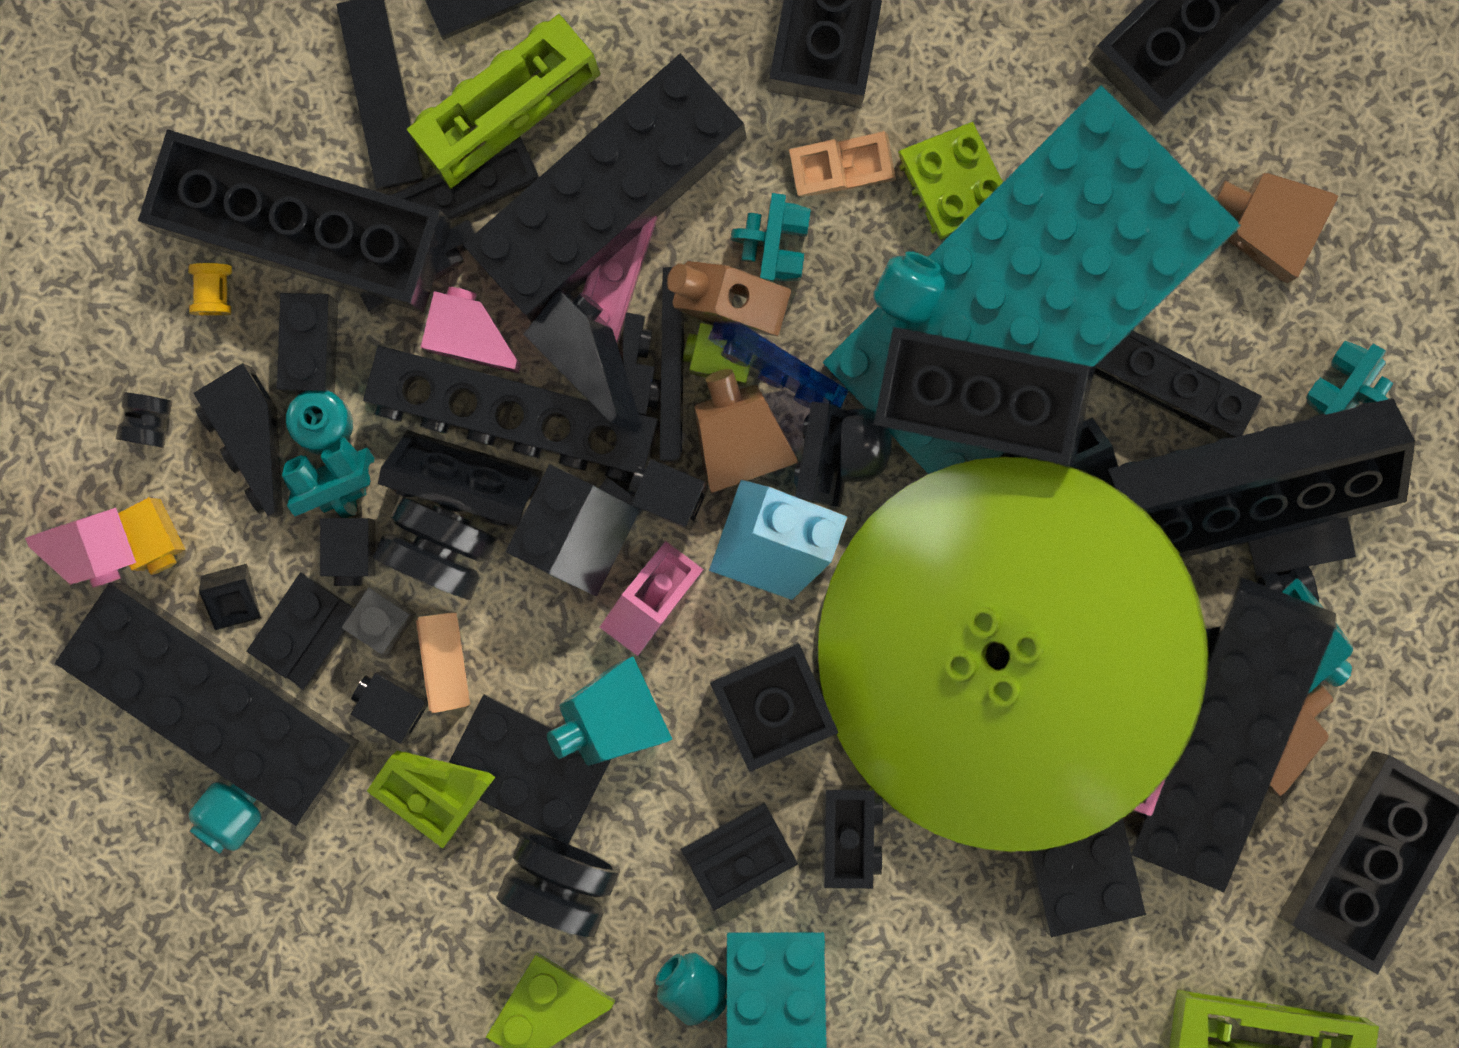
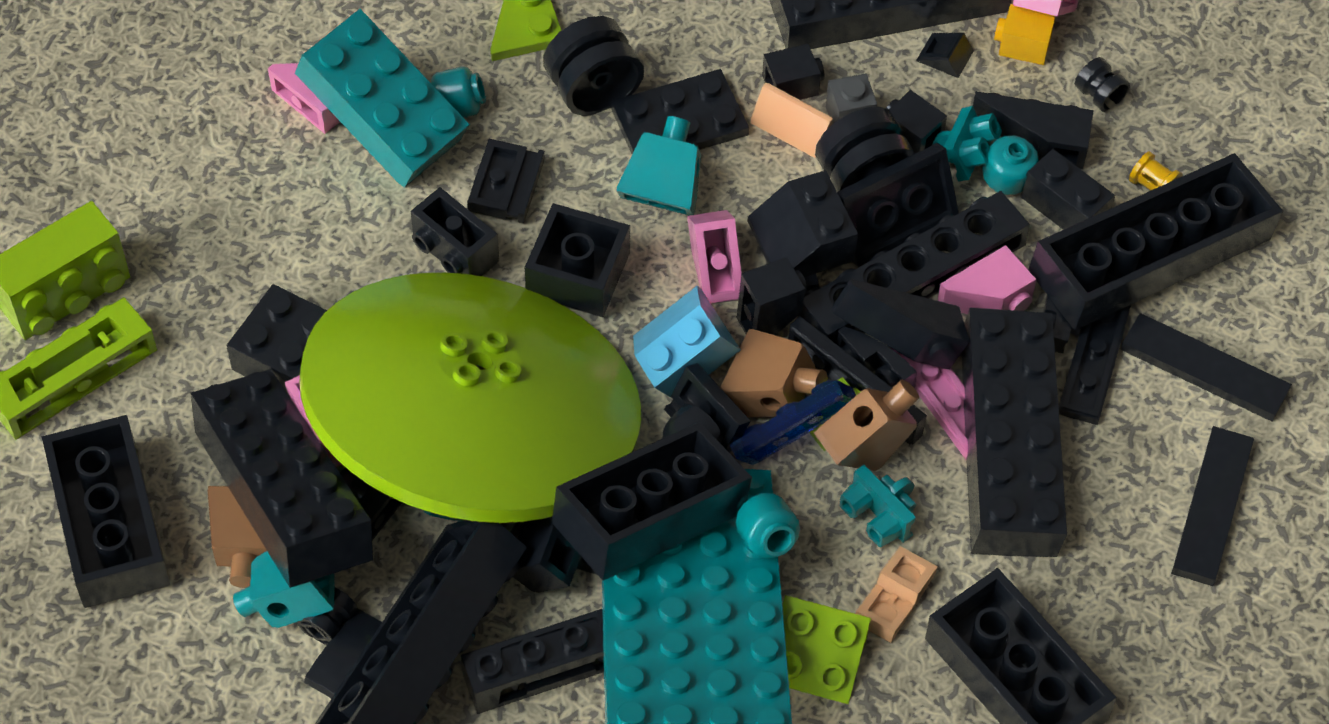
camera: 125 degrees right, 30 degrees down
black plate [246,572,355,690] -> none
lime wing [367,750,495,848] -> none
lime brick [407,14,601,189] -> none

